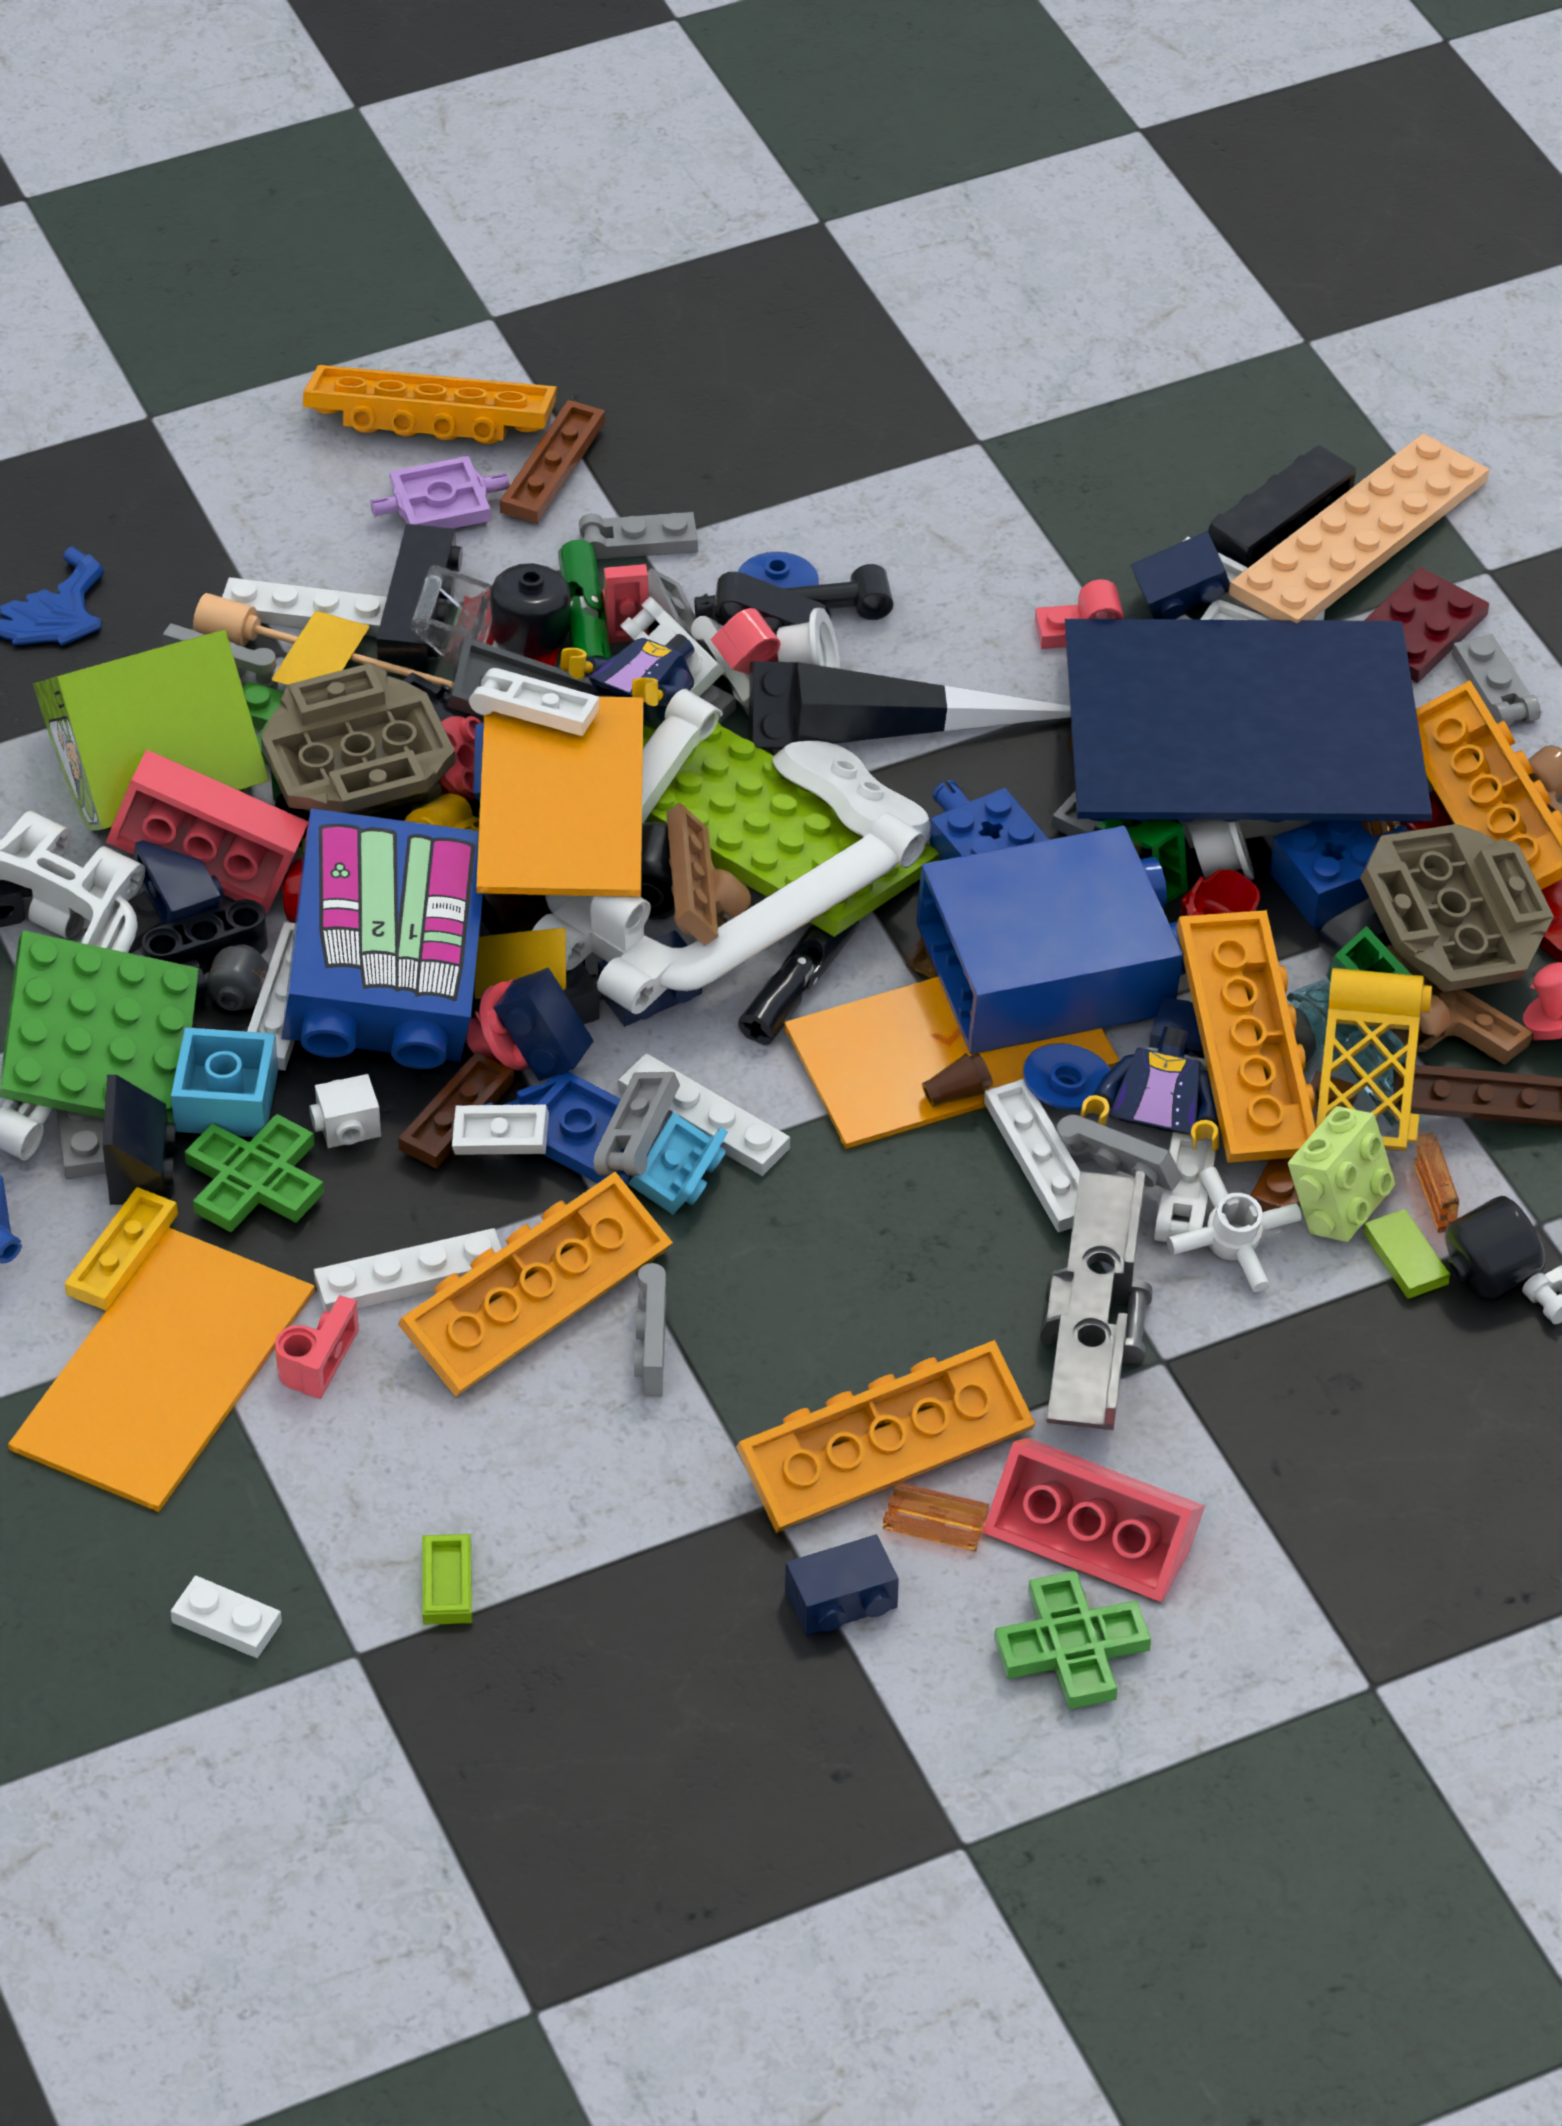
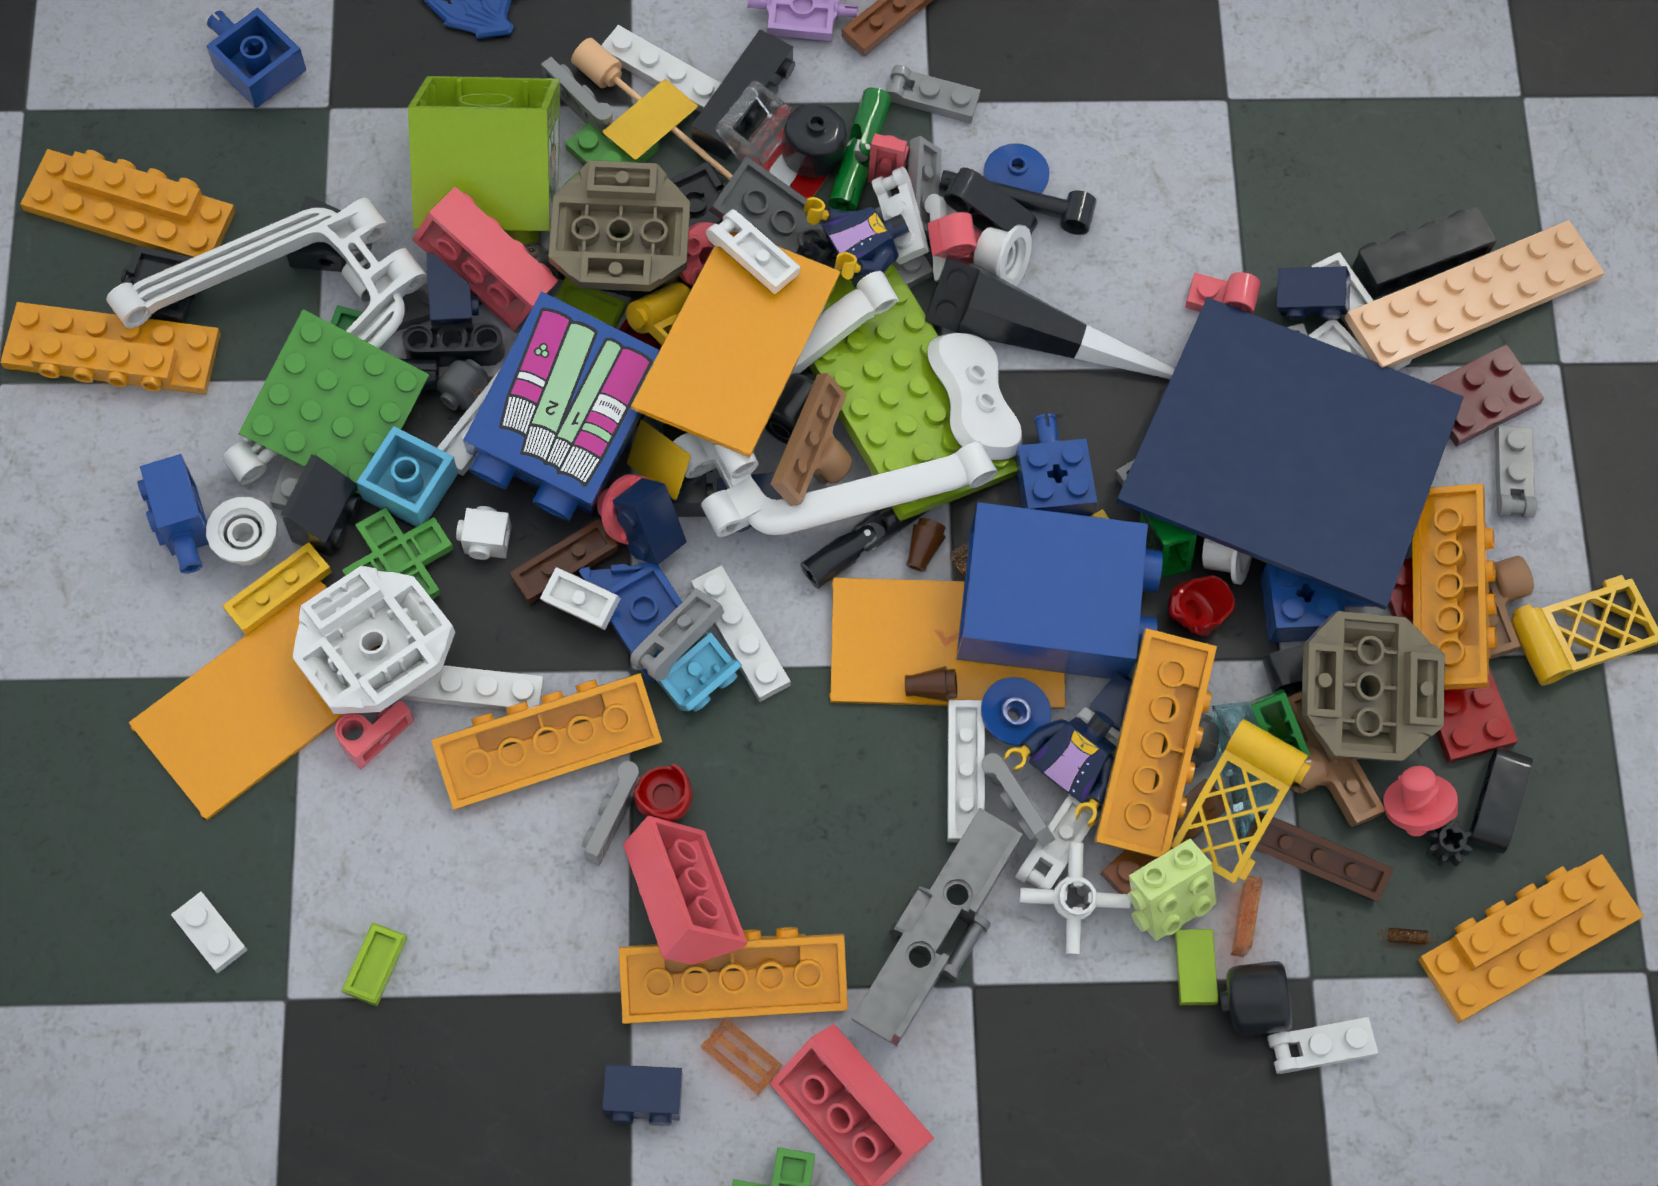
camera: 20 degrees right, 20 degrees up
none -> white piece [206,497,278,566]
none -> white piece [293,565,455,714]
none -> coral slope [623,816,747,965]
none -> red hair [633,764,693,822]
none -> reddish brown cone [906,518,946,572]

